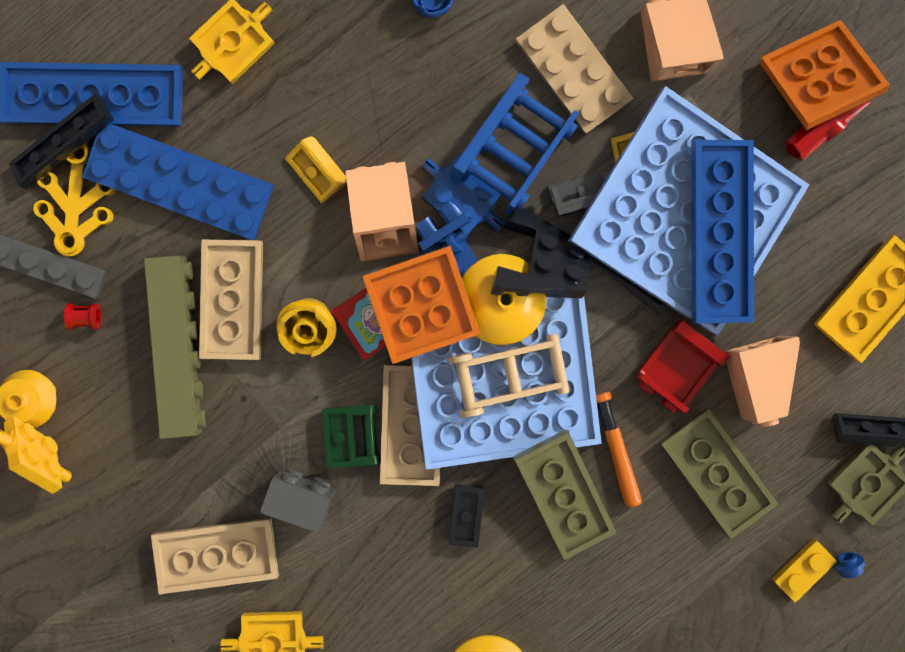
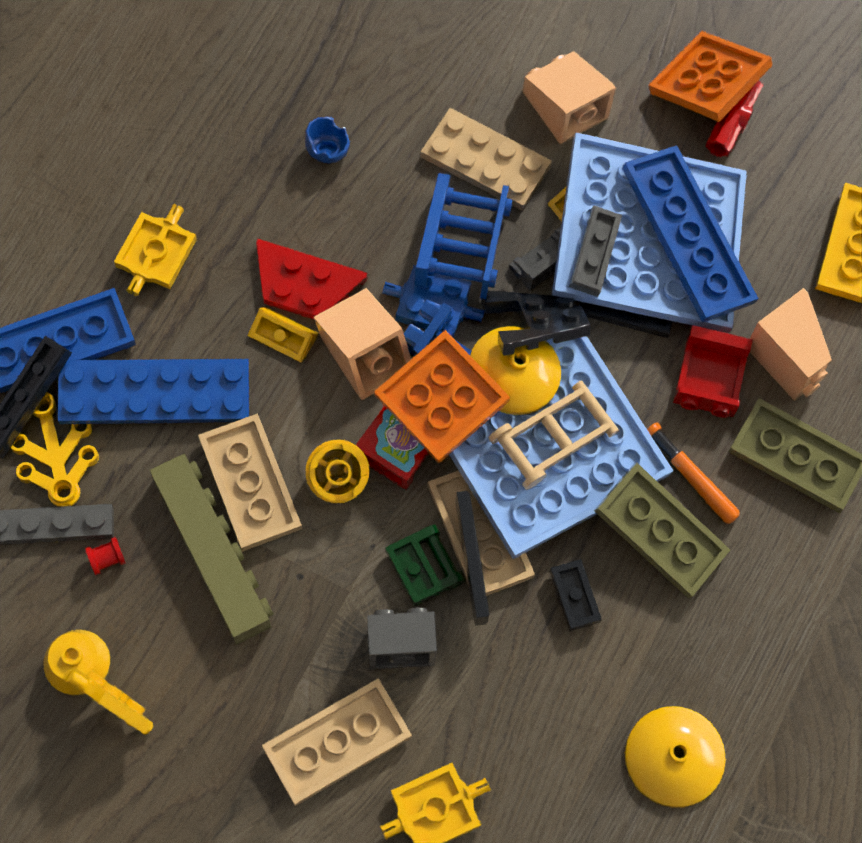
camera: 25 degrees left, 20 degrees down
none -> red wing [256,239,368,319]
none -> black tile [455,491,490,626]
none -> dark grey tile [569,205,622,297]

